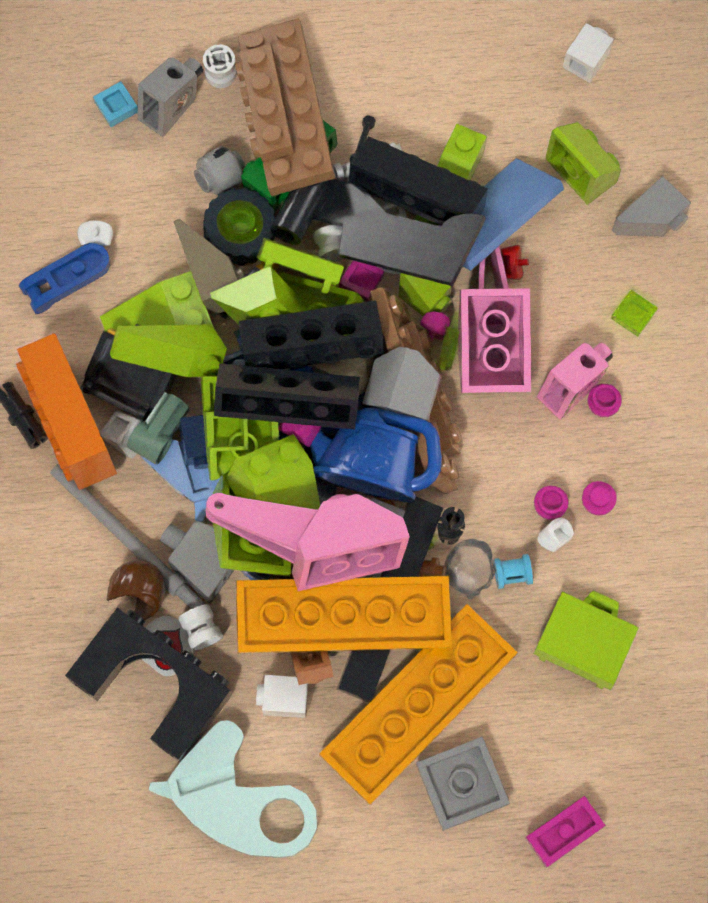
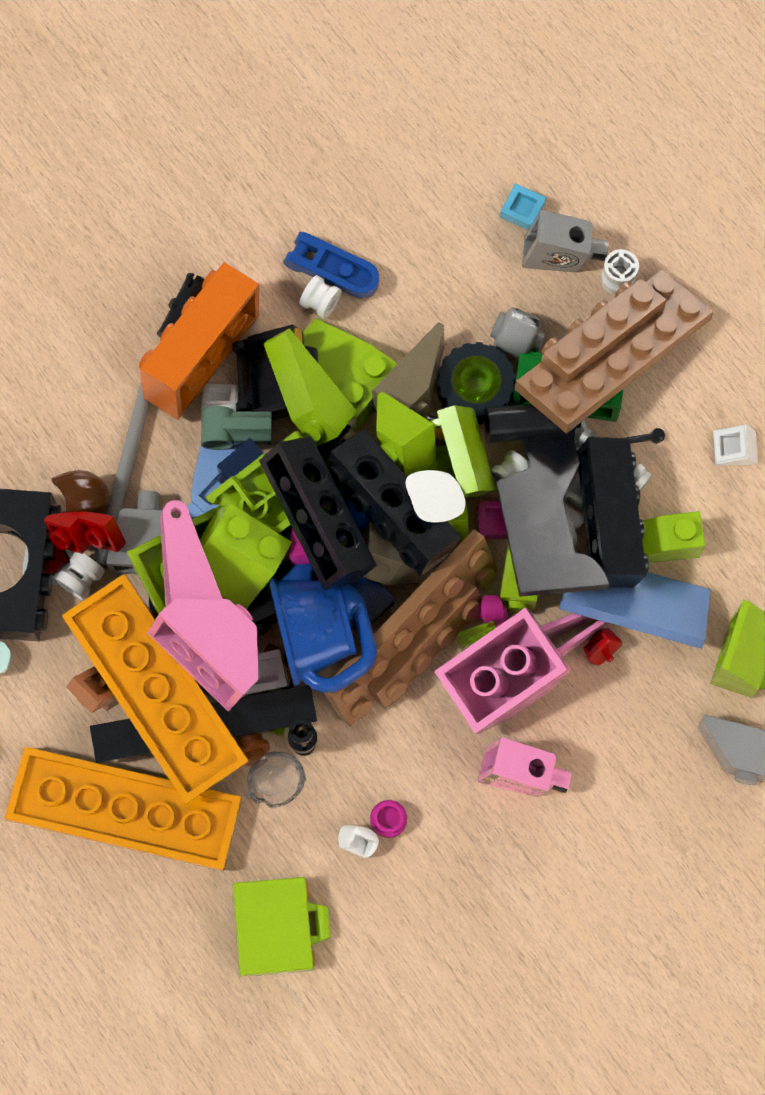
camera: 60 degrees right, 0 degrees up
white piece [77,221,113,246] -> none
white brick [256,675,308,718] -> none
light grey slope [362,347,441,421] -> none
light grey plate [416,736,510,831] -> none
medium azure bush [493,554,533,589] -> none
dark pink plate [525,796,606,868] -> none
dark pink plate [582,481,617,516] -> none
dark pink plate [587,384,622,417] -> none
clear neon green tile [611,290,658,337] -> none
none -> red slope [44,512,126,554]
none -> white wheel [299,275,342,319]
none -> white sticker [405,470,465,523]
none -> white slope [713,424,758,466]

